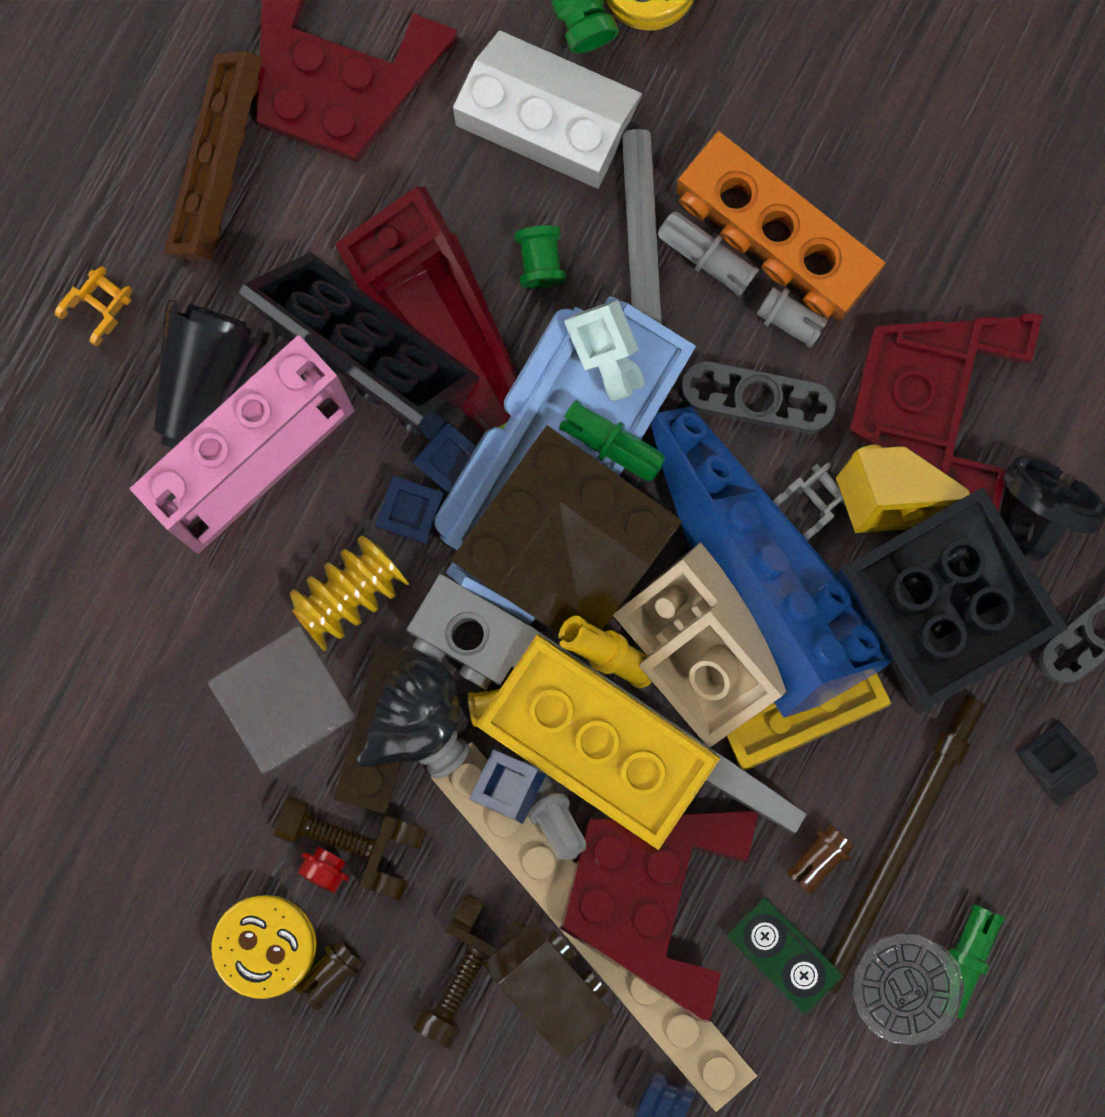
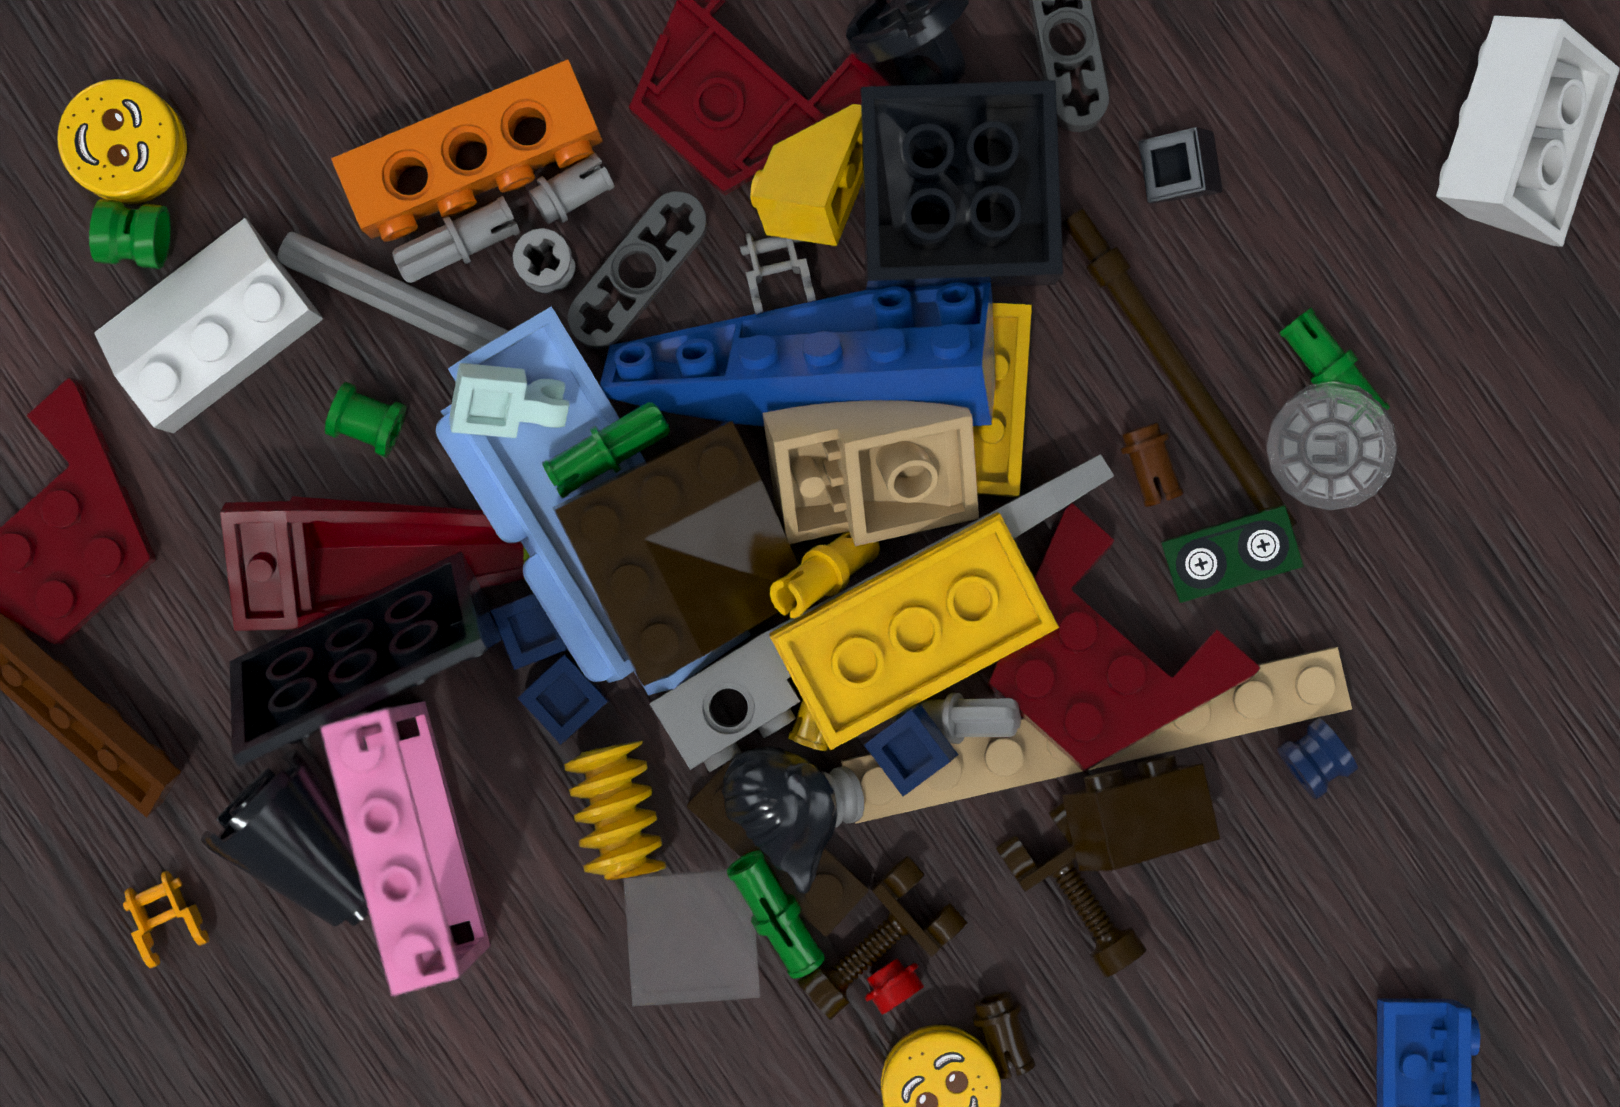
camera: 70 degrees left, 5 degrees up
none -> light grey bush [513,228,576,294]
none -> green pin [727,851,825,979]

